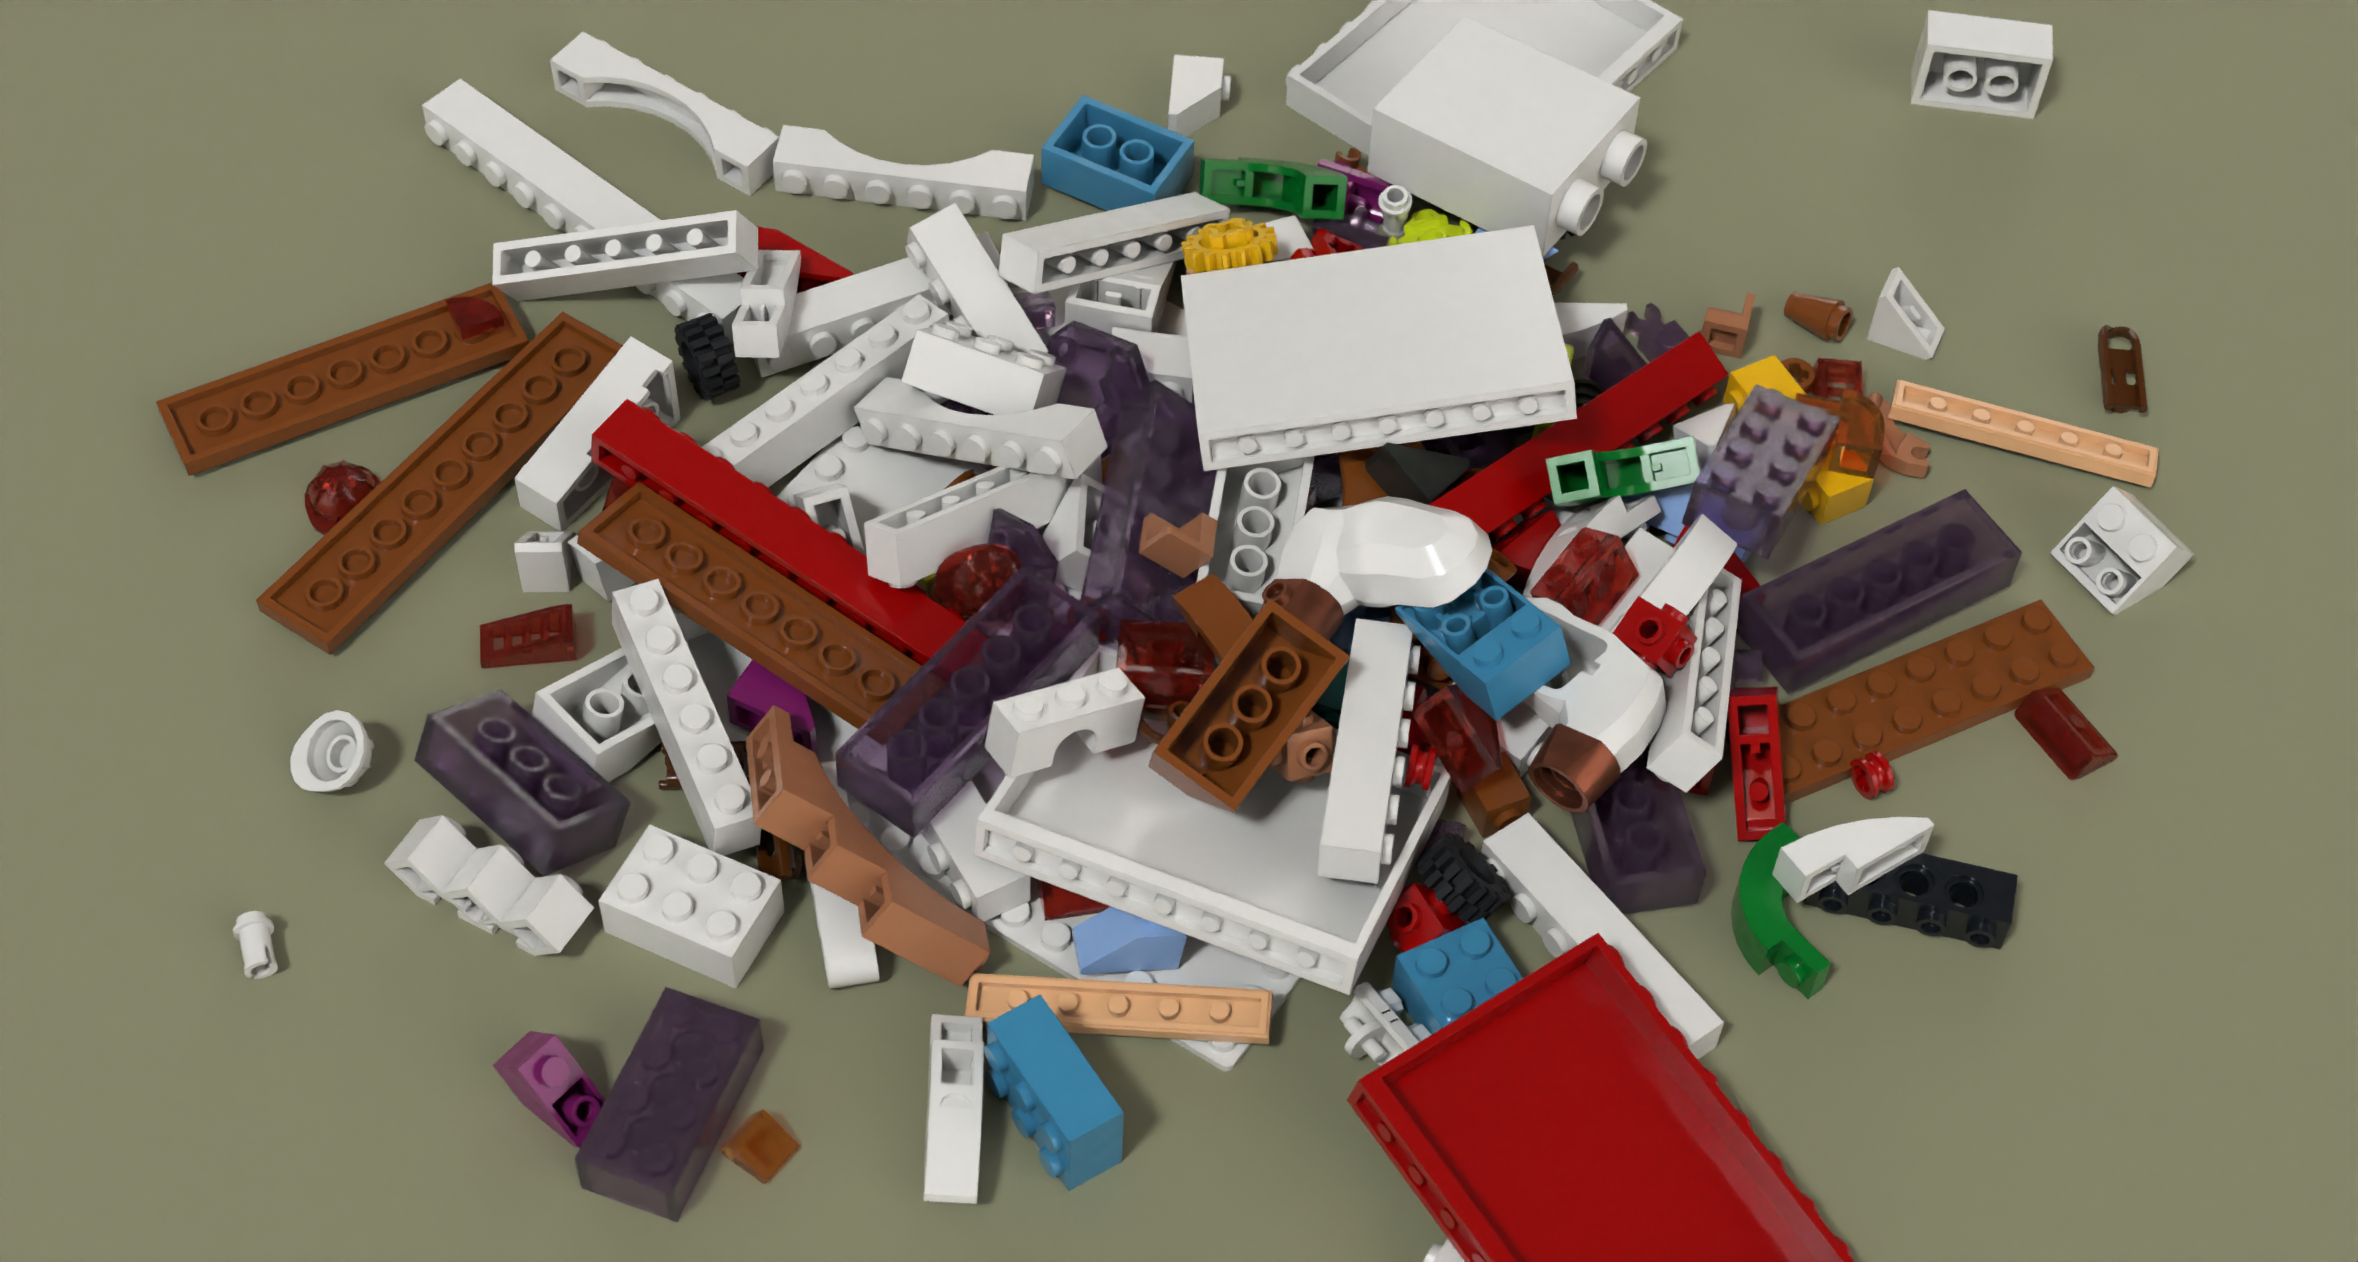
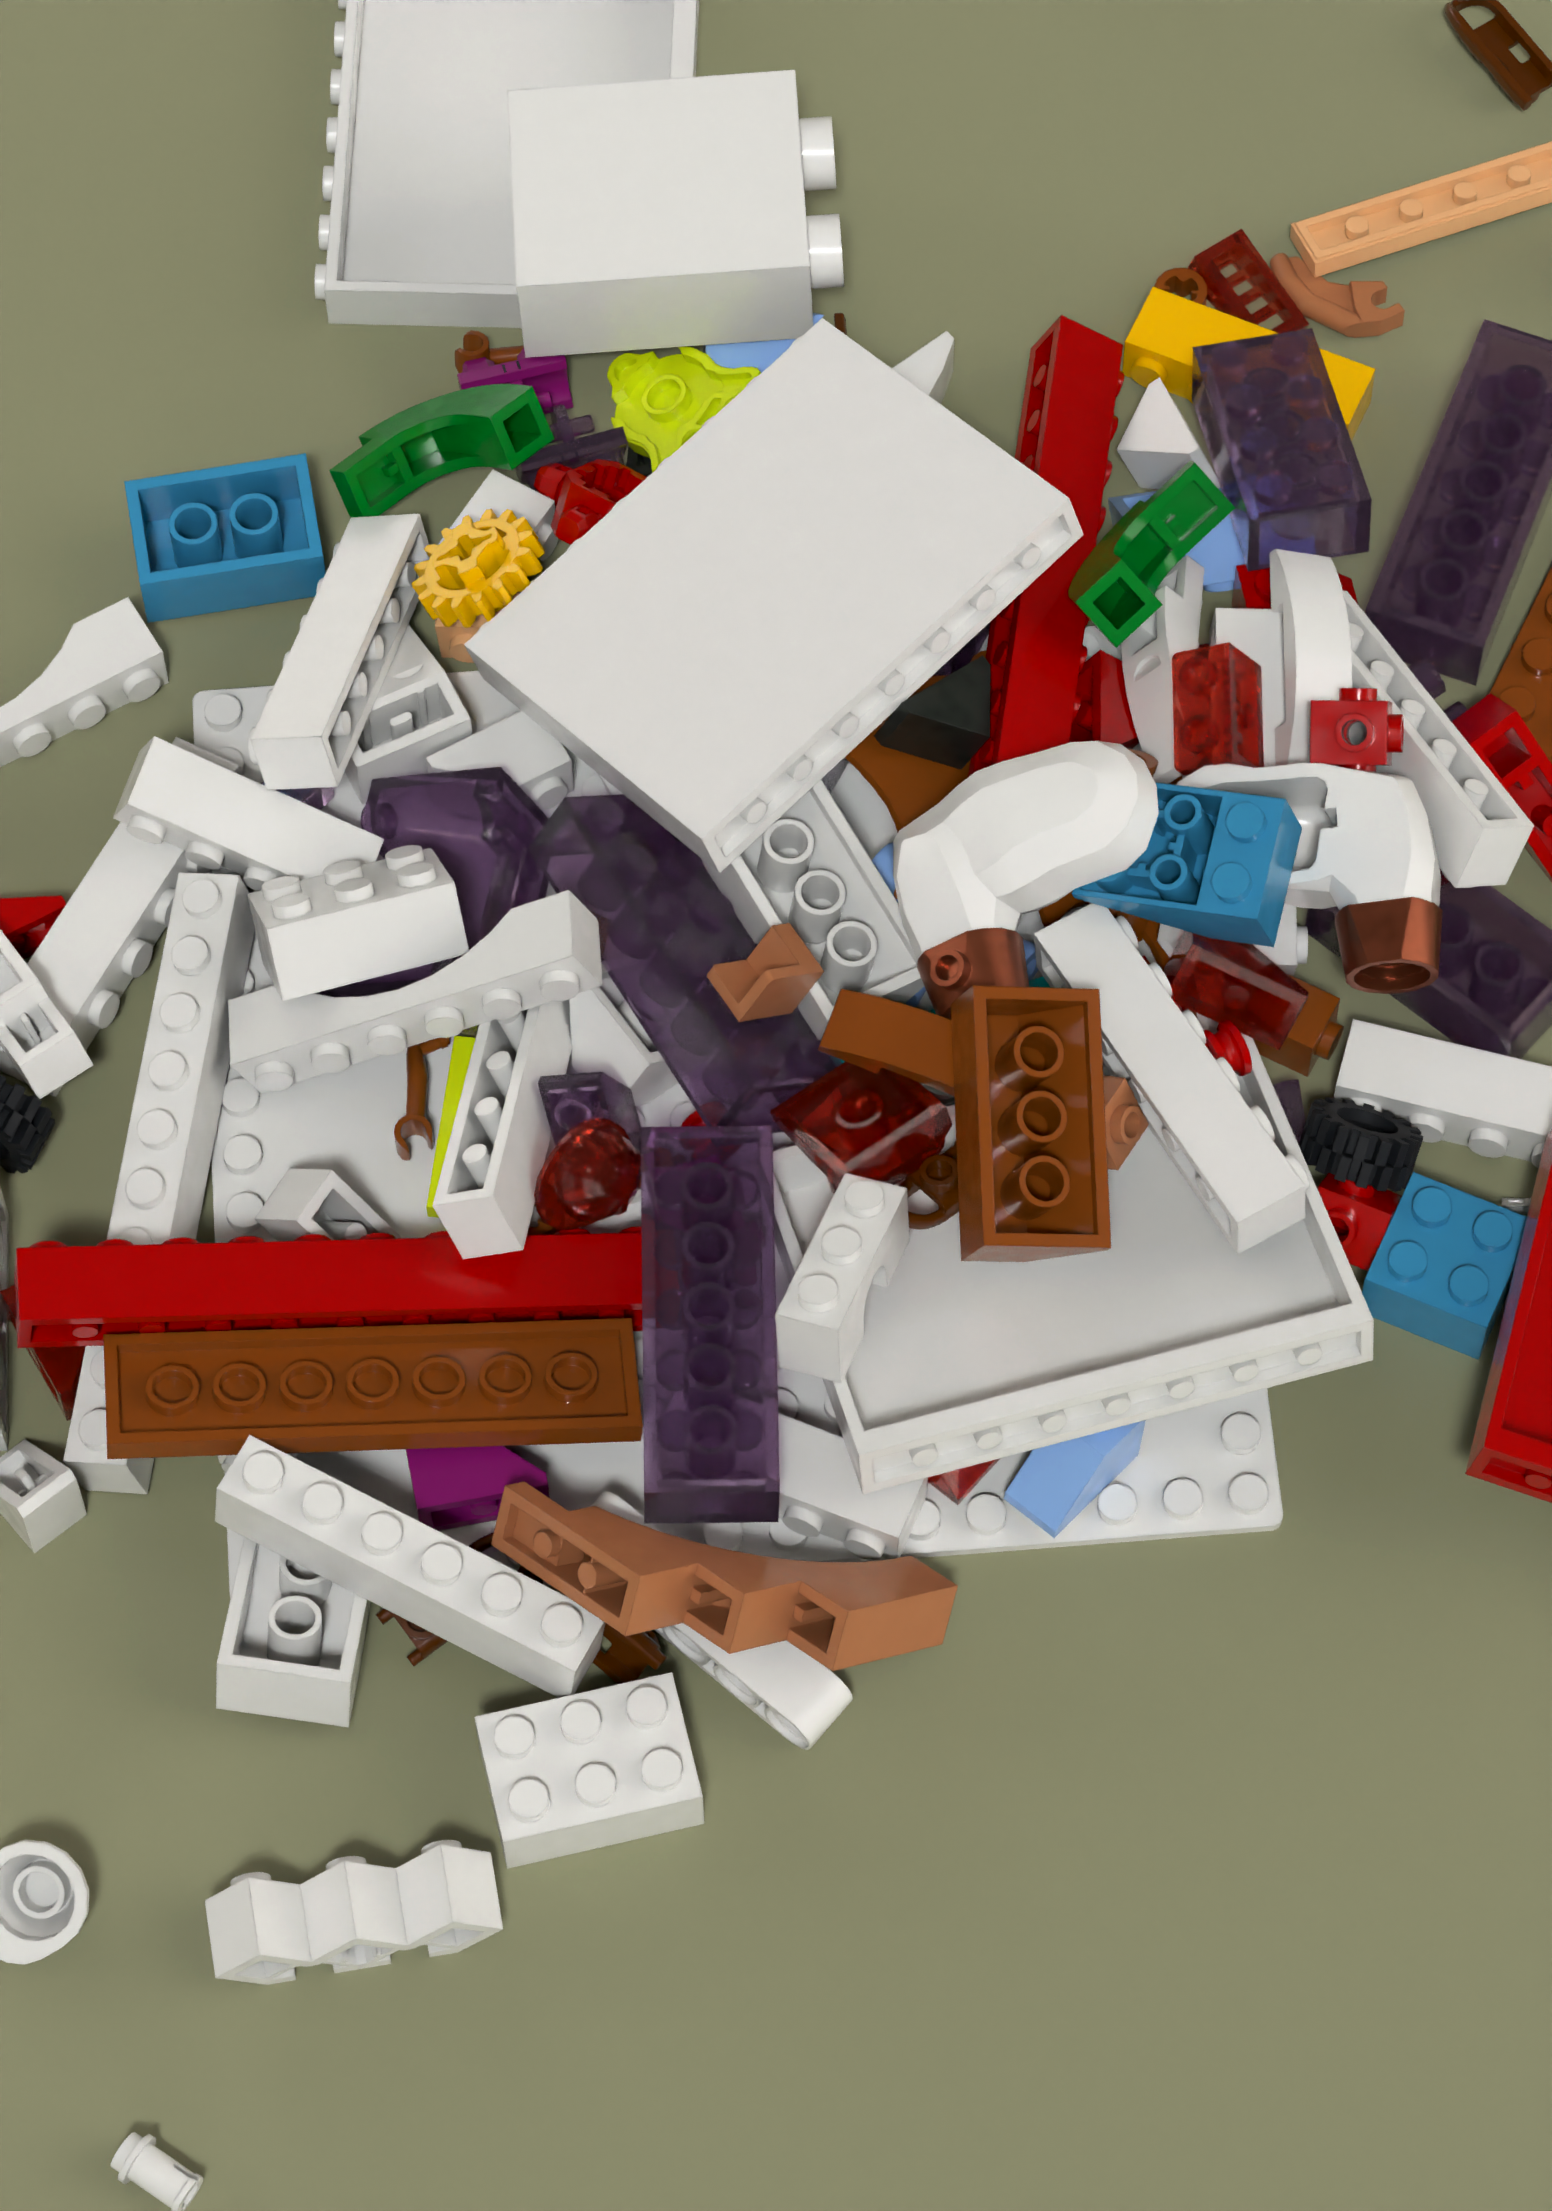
camera: 35 degrees left, 10 degrees up
clear purple brick [414,689,631,876] -> none
clear red slope [480,604,577,668] -> none
magenta slope [492,1031,615,1148] -> none
clear purple brick [574,987,764,1222] -> none
clear orange slope [719,1109,800,1184] -> none
white slope [923,1014,984,1204] -> none
light nougat tile [965,973,1273,1044] -> none
dark azure brick [984,994,1124,1191] -> none
white slope [1168,55,1231,137] -> none
white hips [1339,981,1432,1066] -> none
white pin [1378,185,1412,237] -> none
slope [1582,318,1647,391] -> none
clear purple plate [1626,303,1689,362] -> none
nougat panel [1702,292,1756,359] -> none
dark orange cone [1784,292,1853,341] -> none
clear orange brick [1787,388,1885,479] -> none
white slope [1867,267,1945,360] -> none

